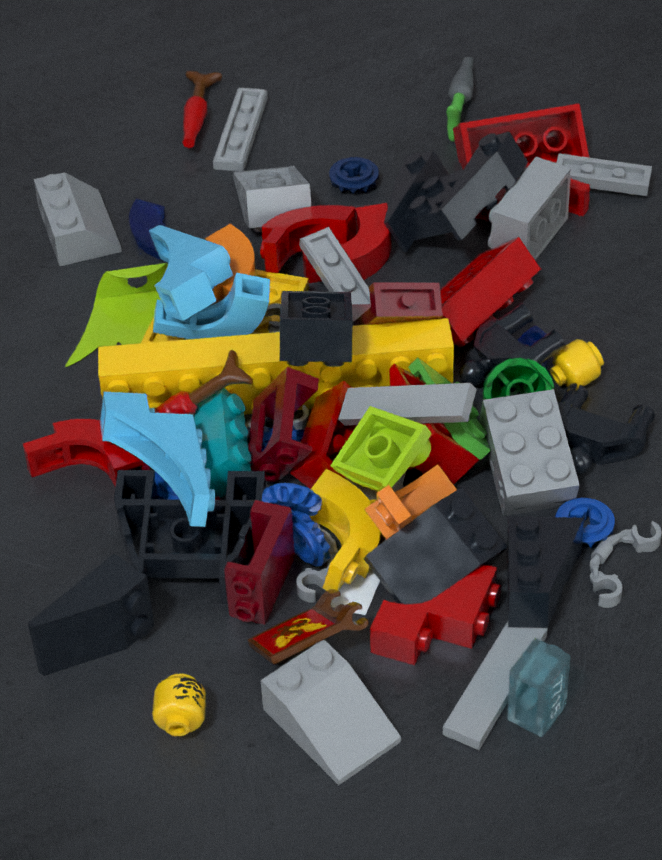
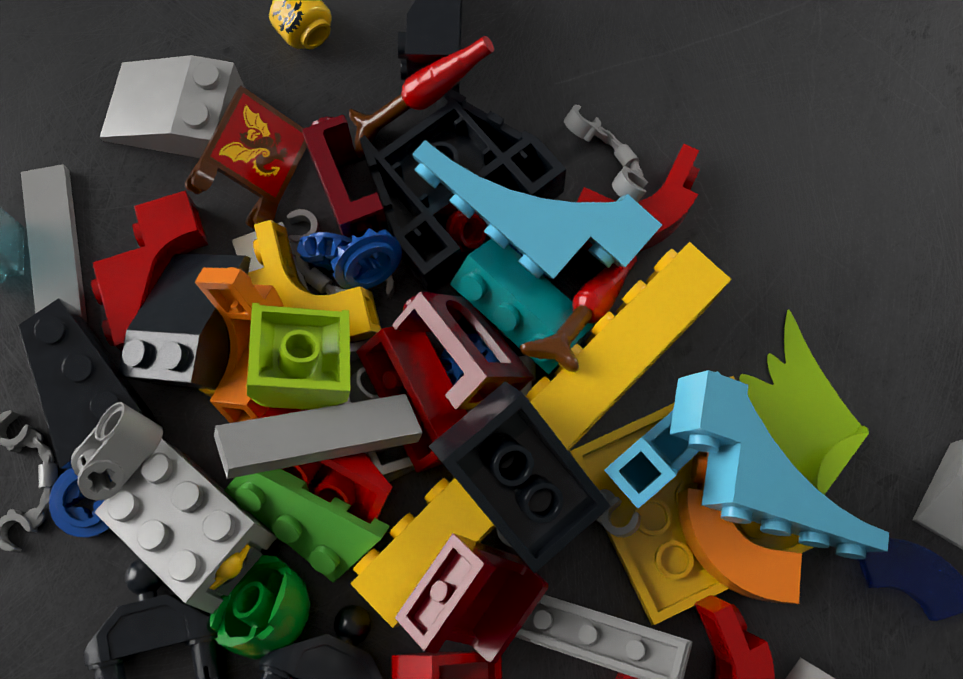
camera: 135 degrees right, 30 degrees up
none -> light grey piece [71,402,163,501]
none -> red piece [348,36,494,159]
none -> light grey piece [564,105,648,202]

